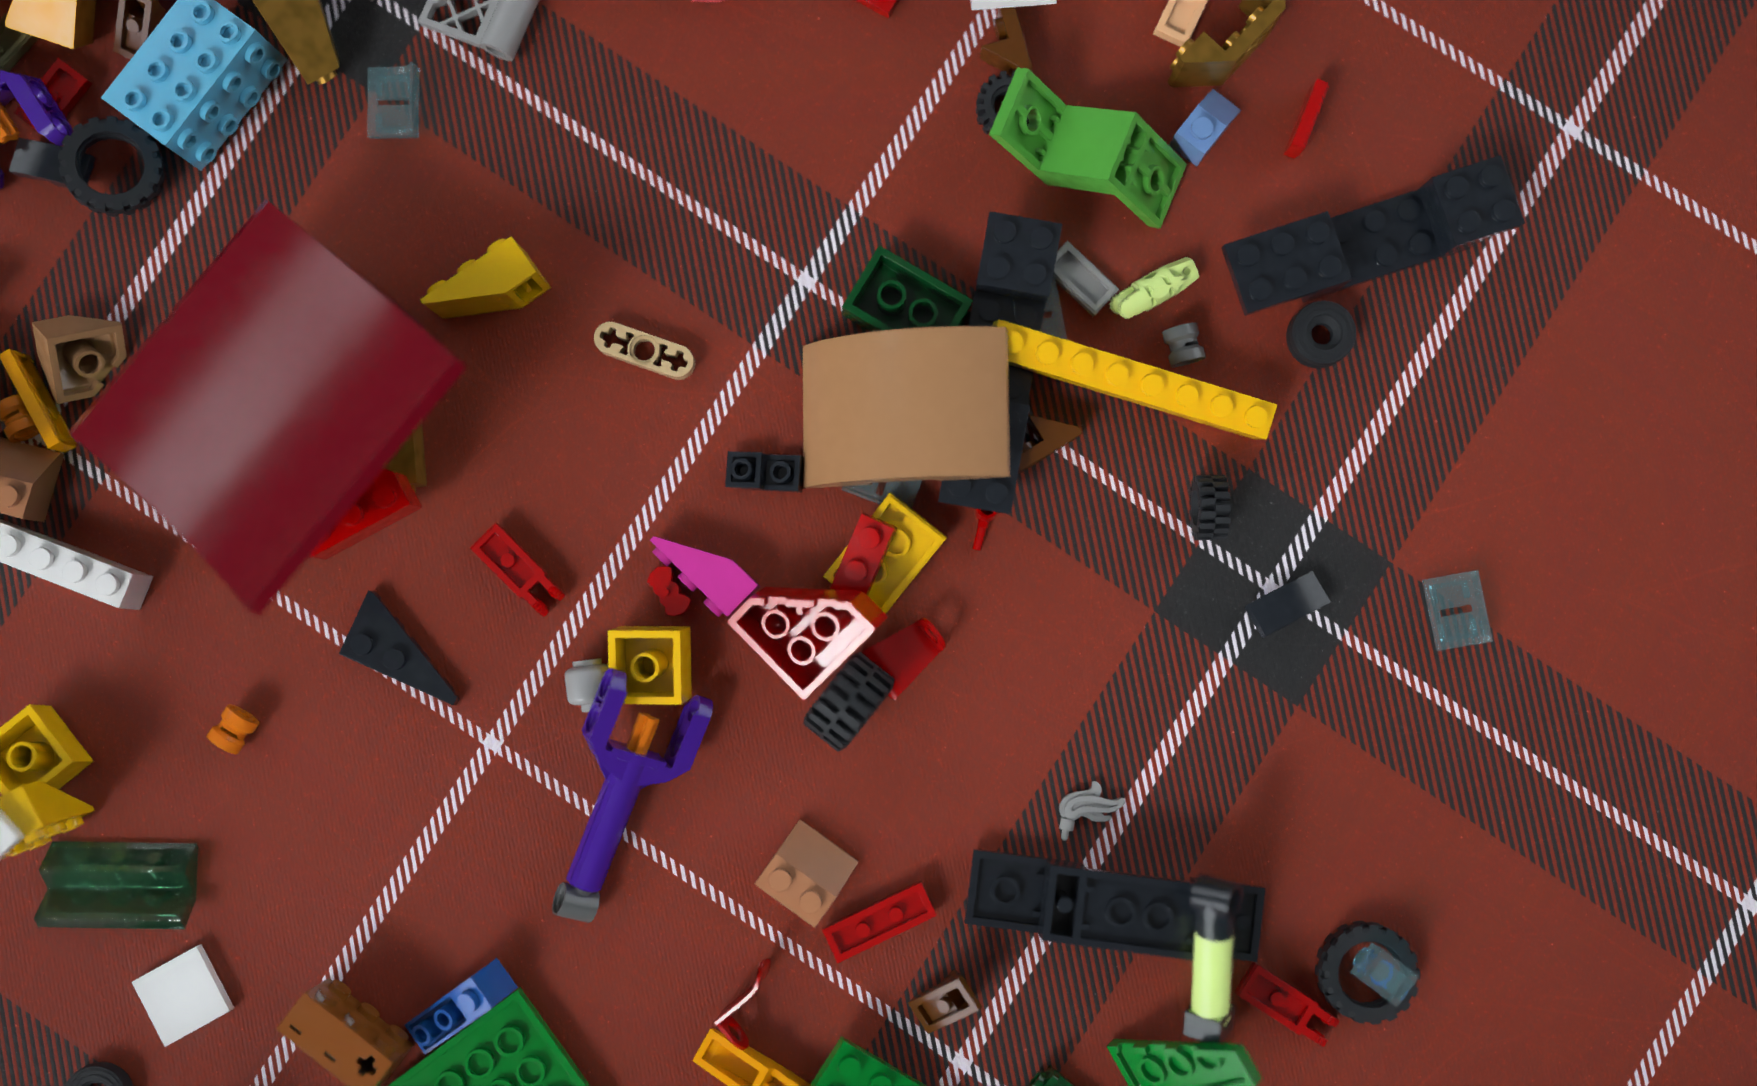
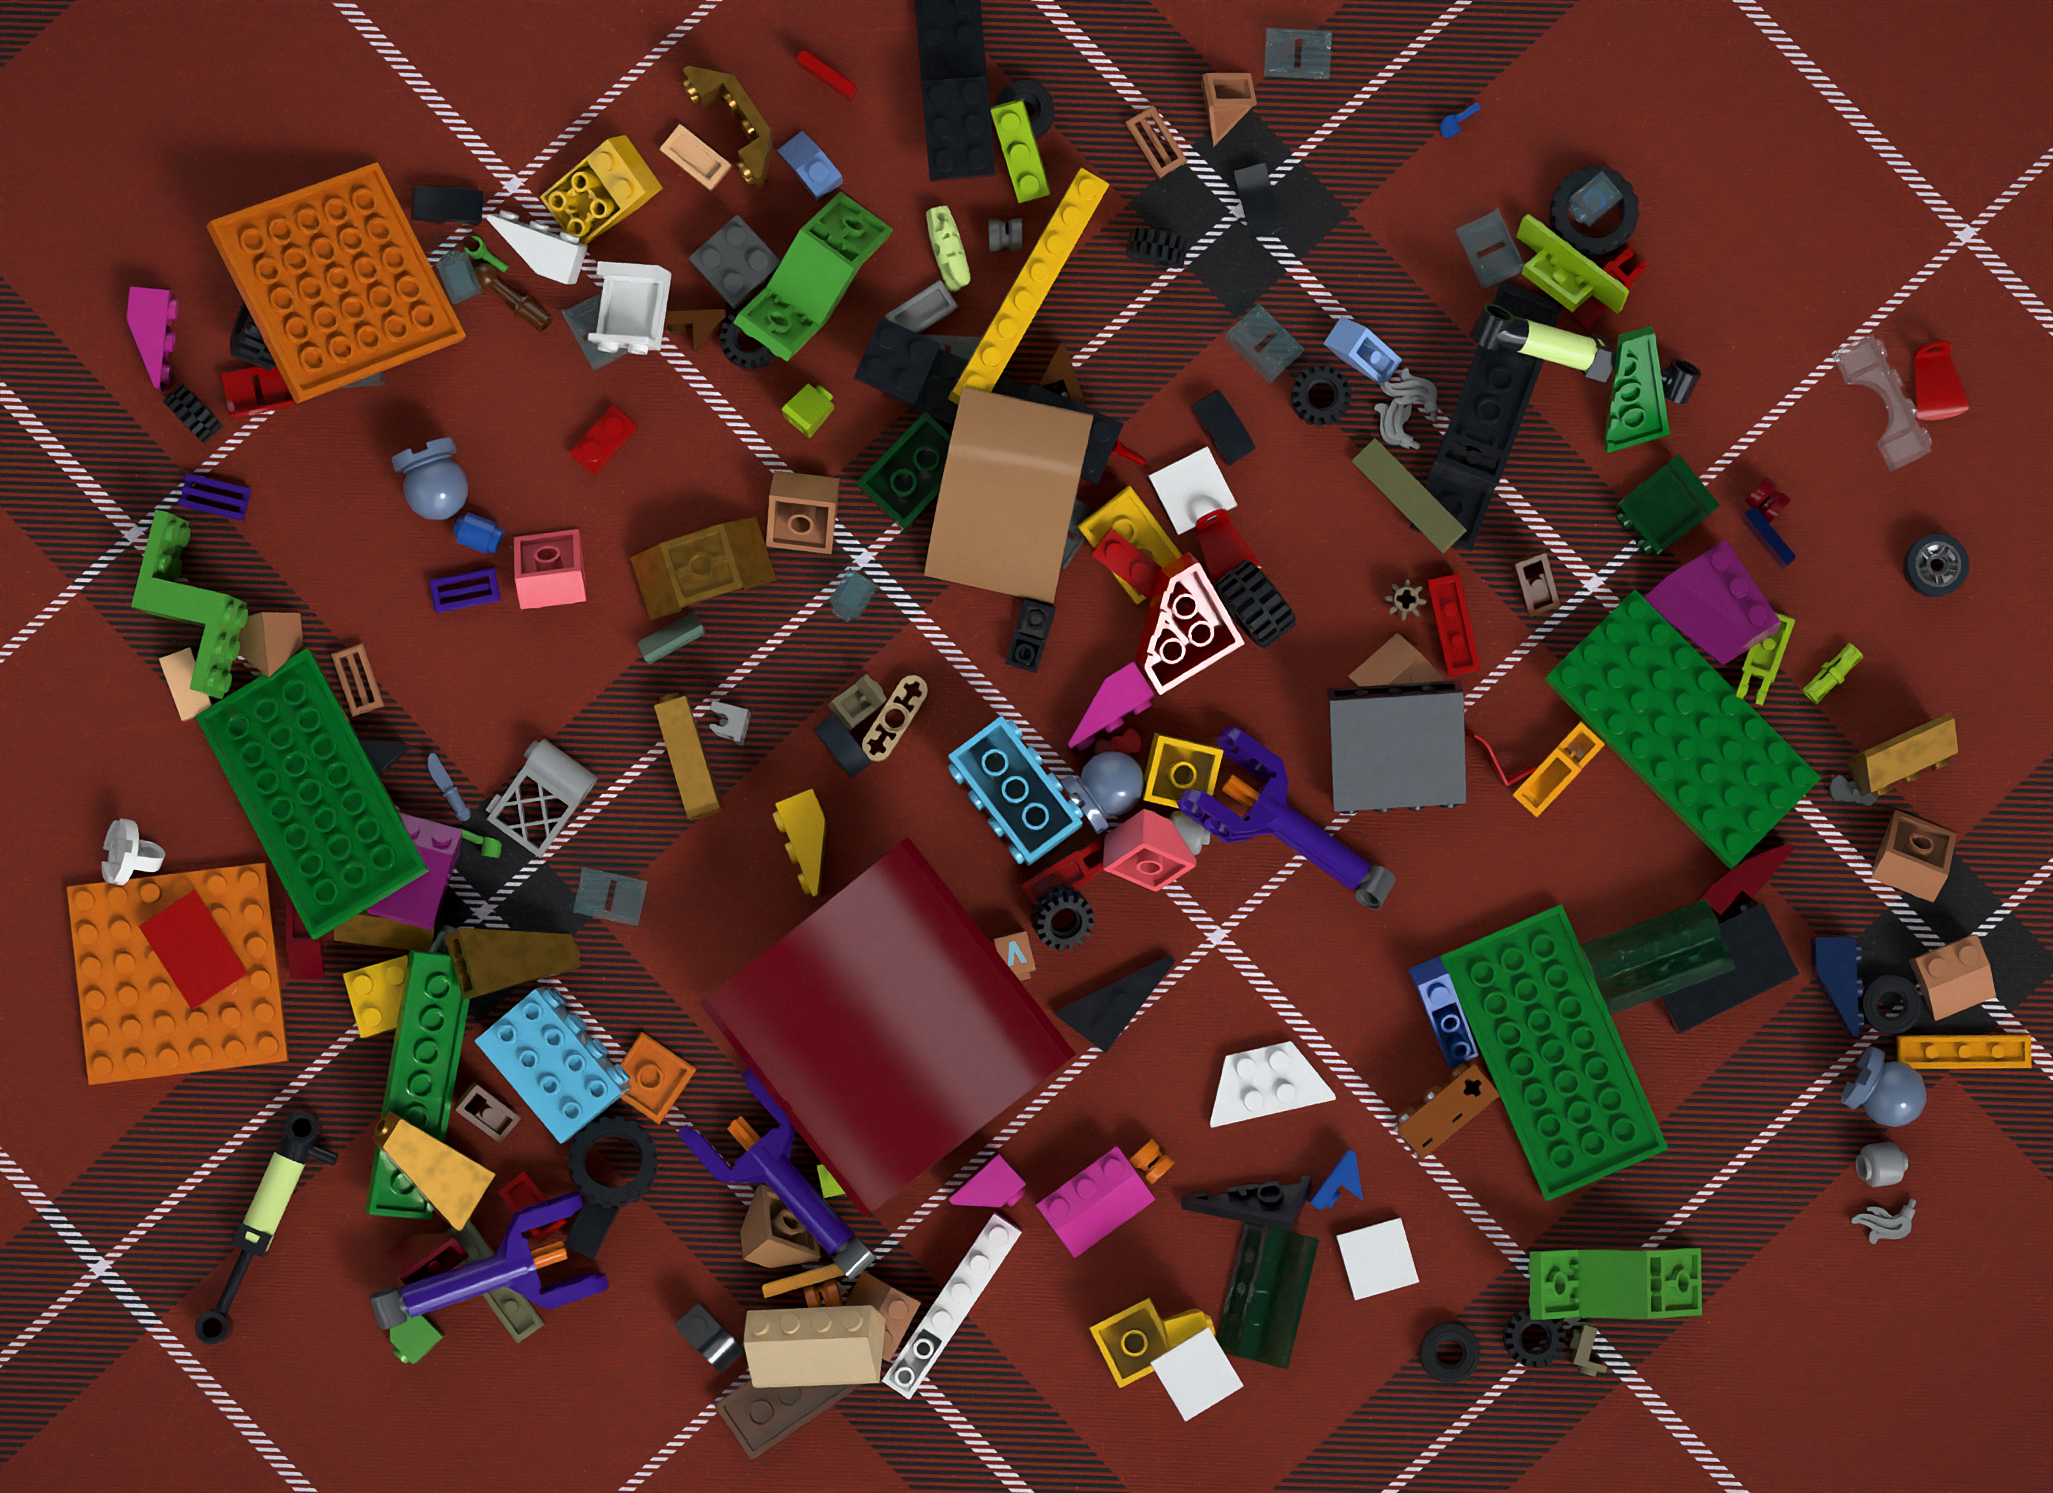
camera: 85 degrees left, 0 degrees up
none -> orange tile [620,1032,697,1124]
none -> pearl gold slope [630,517,777,621]
none -> sand green slope [638,612,706,664]
none -> pearl gold slope [654,692,723,821]
none -> dark purple piece [677,1068,877,1280]
none -> dark grey brick [688,214,781,312]
none -> light grey hinge [709,700,751,746]
none -> nougat slope [766,470,840,554]
none -> lime slope [781,383,835,439]
none -> black wheel [813,714,872,778]
none -> clear light blue brick [828,568,879,623]
none -> dark tan bracket [828,674,886,731]
none -> medium azure brick [947,716,1083,866]
none -> dark pink slope [949,1153,1026,1207]
none -> lime plate [990,98,1051,203]
none -> nougat brick [994,931,1036,981]
none -> black tyre [1030,886,1095,951]
none -> dark pink slope [1036,1145,1156,1258]
none -> sand blue tile [1060,751,1145,834]
none -> coral slope [1103,809,1197,892]
none -> nougat tile [1125,105,1188,179]
none -> white tile [1149,446,1237,536]
none -> black wing [1181,1176,1312,1231]
none -> black slope [1190,389,1256,465]
none -> nougat slope [1201,73,1257,147]
none -> white wing [1210,1041,1336,1128]
none -> clear light blue piece [1224,303,1305,384]
none -> black tyre [1291,365,1351,427]
none -> blue slope [1309,1149,1363,1211]
none -> light blue slope [1323,316,1402,385]
none -> panel [1327,680,1466,814]
none -> olive tile [1352,438,1467,554]
none -> light grey piece [1380,368,1439,422]
none -> dark tan gear [1384,579,1426,622]
none -> blue hand [1439,102,1481,139]
none -> clear light blue piece [1455,209,1524,289]
none -> lime bracket [1516,214,1629,314]

